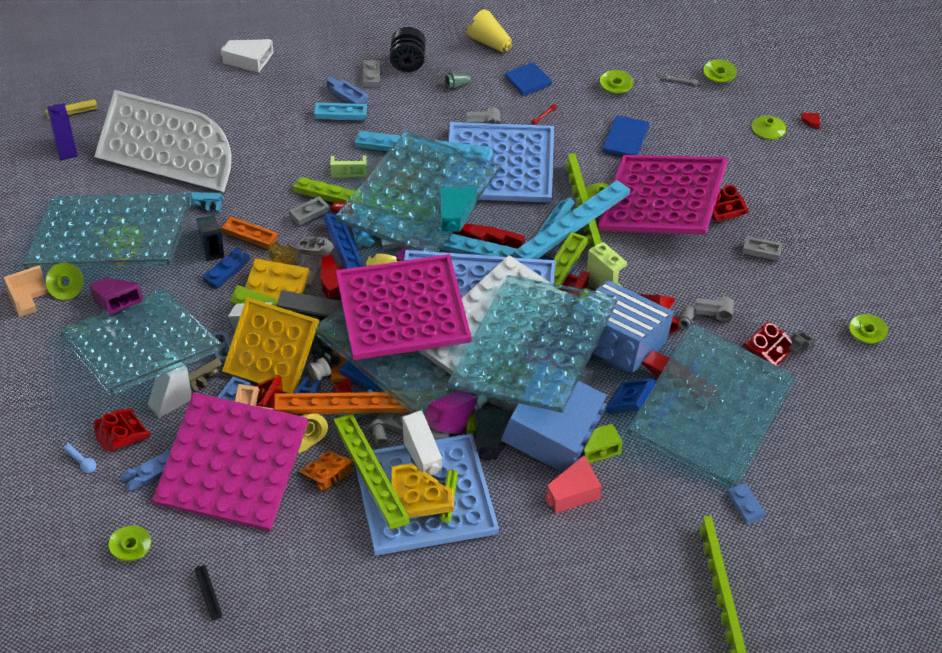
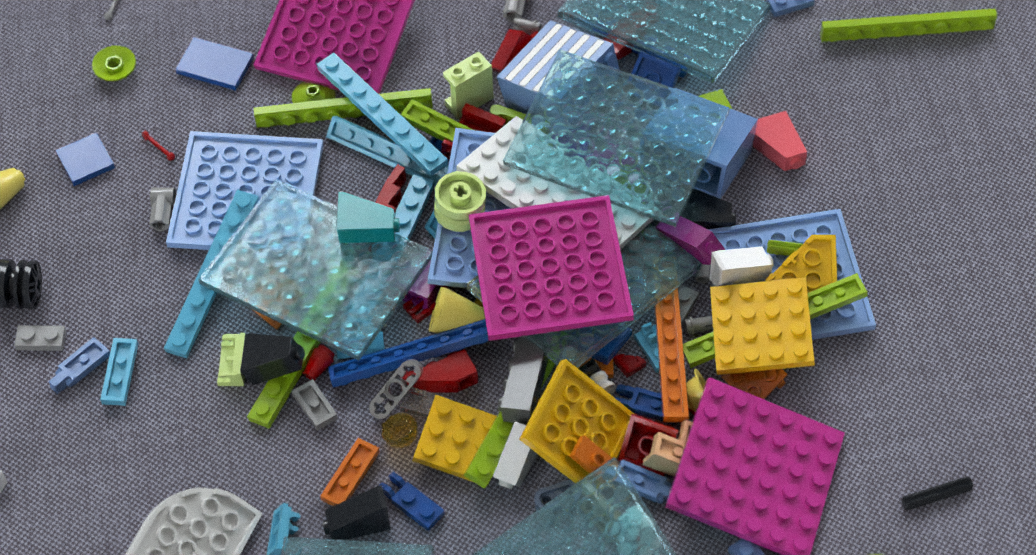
camera: 85 degrees left, 10 degrees up
sand green cone [444,72,471,89] -> none
none -> black slope [240,333,305,385]
none -> yellowish green wheel [434,171,486,232]
none -> orange plate [569,435,620,486]
none -> yellow plate [710,277,815,375]

